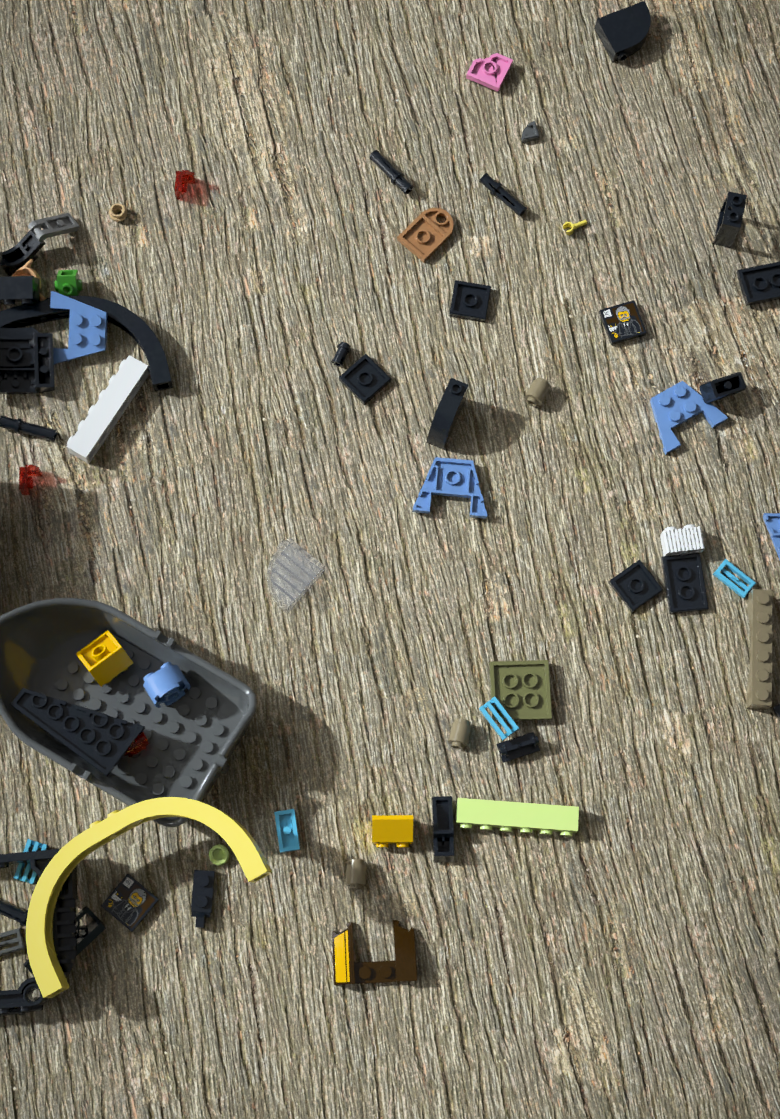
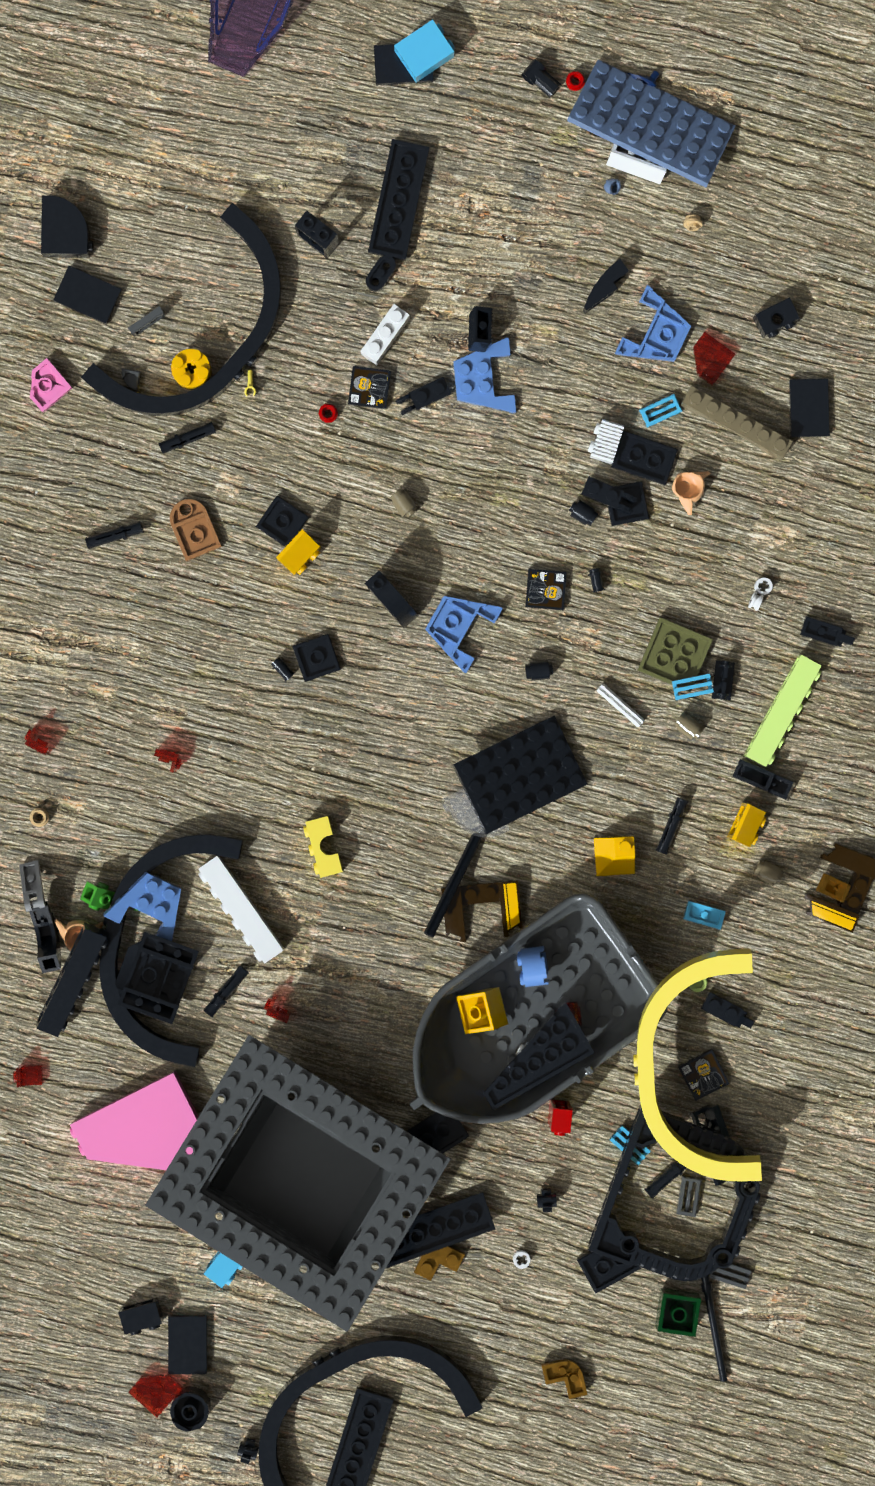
camera: 60 degrees left, 15 degrees up
none -> black tile [53,266,122,325]
none -> black arch [81,203,281,416]
none -> dark grey tile [128,306,165,337]
none -> clear red bracket [154,748,182,773]
none -> yellow brick [171,349,212,390]
none -> yellow slope [276,529,321,576]
none -> light yellow arch [303,816,343,878]
none -> red plate [319,404,338,423]
none -> white brick [361,304,410,366]
none -> black plate [366,255,396,292]
none -> black hinge [396,377,451,416]
none -> black axle [424,833,481,938]
none -> dark brown wedge [441,880,522,942]
none -> black plate [452,715,588,834]
none -> tile [525,569,567,611]
none -> black brick [525,660,553,681]
none -> red brick [548,1099,573,1136]
none -> black brick [569,500,598,526]
none -> black hinge [581,476,637,514]
none -> black pin [588,568,605,593]
none -> yellow slope [594,836,635,876]
none -> white axle [597,684,645,727]
none -> black pin [656,797,688,855]
none -> light nougat piece [672,471,710,515]
none -> white bush [748,592,764,611]
none -> white bush [754,578,773,595]
none -> black hinge [800,616,855,647]
none -> pearl gold bracket [816,873,851,902]

